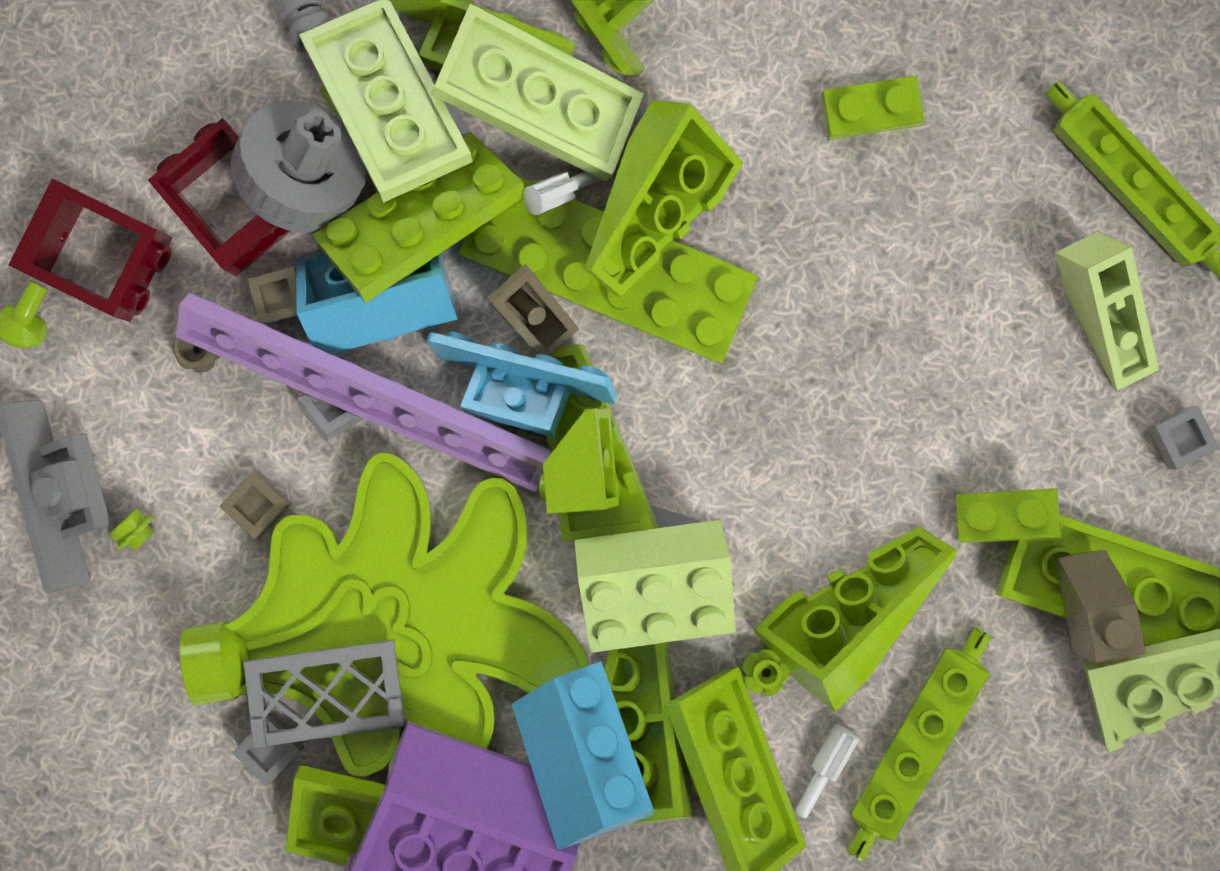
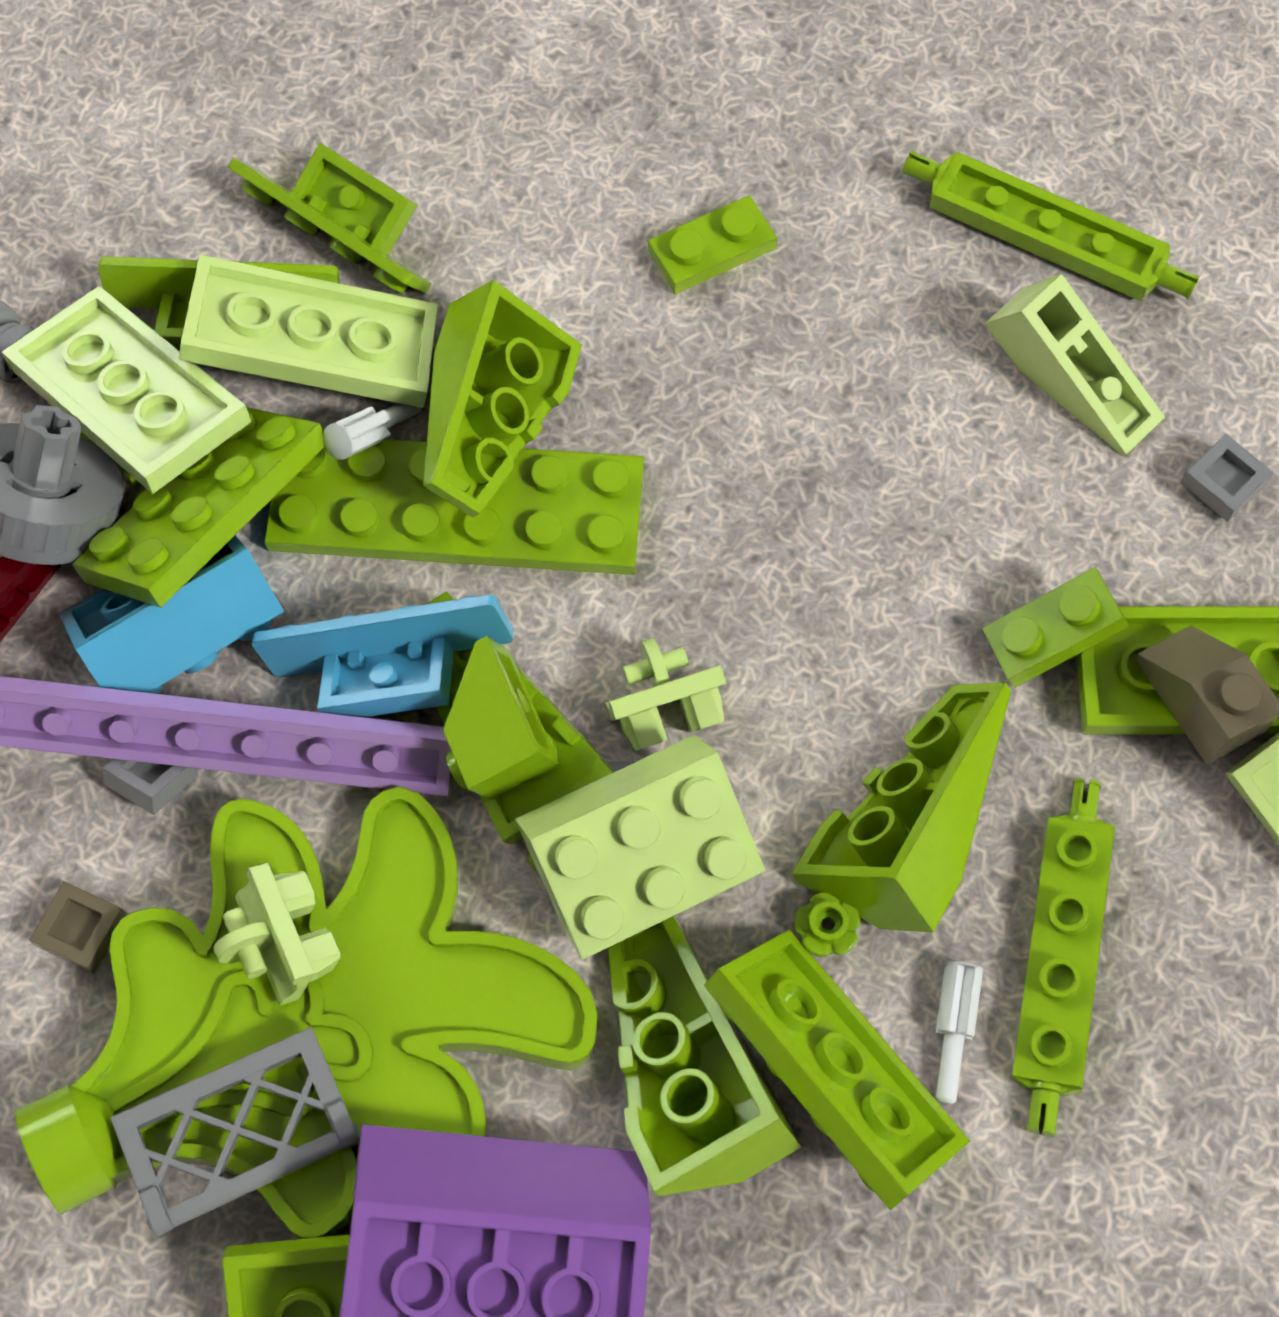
camera: 10 degrees left, 20 degrees down
light grey plate [232,714,305,787] -> none
dark tan plate [247,266,299,326] -> none
dark tan slope [487,264,579,356] -> none
medium azure slope [511,661,654,851] -> none
none -> yellowish green hips [214,863,340,1006]
none -> yellowish green hips [604,637,727,751]

